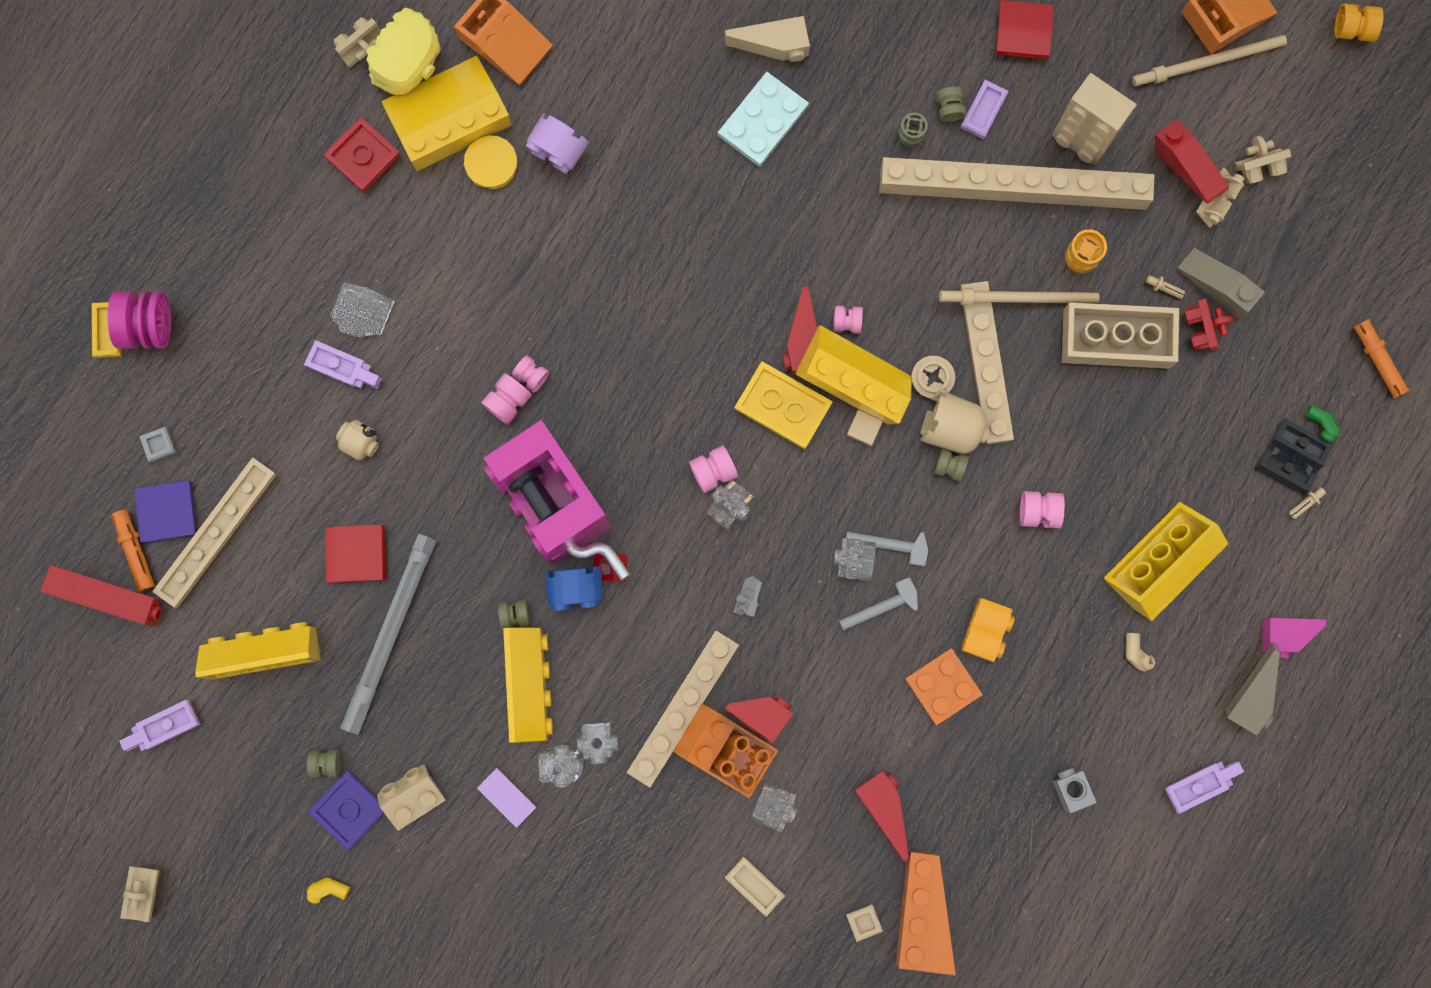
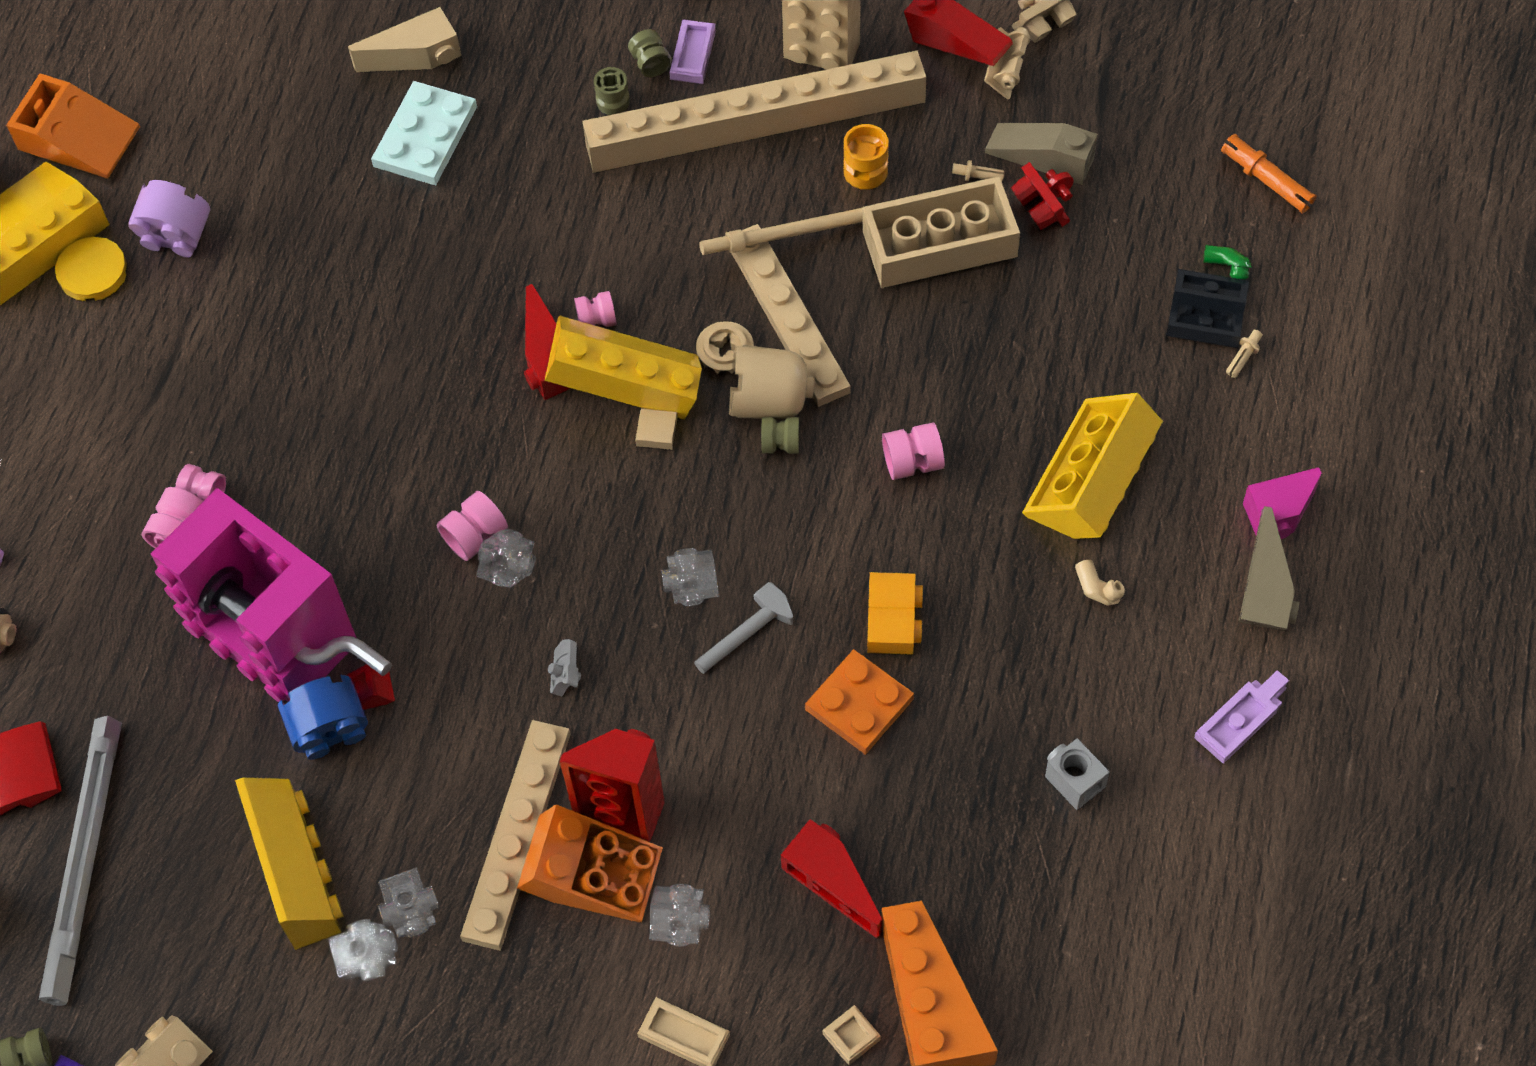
camera: 15 degrees left, 20 degrees down
lavender tile [477,768,537,828] -> none
olive wheel [498,599,530,630] -> none
yellow plate [734,362,833,450] -> none
light grey piece [845,532,928,567] -> none

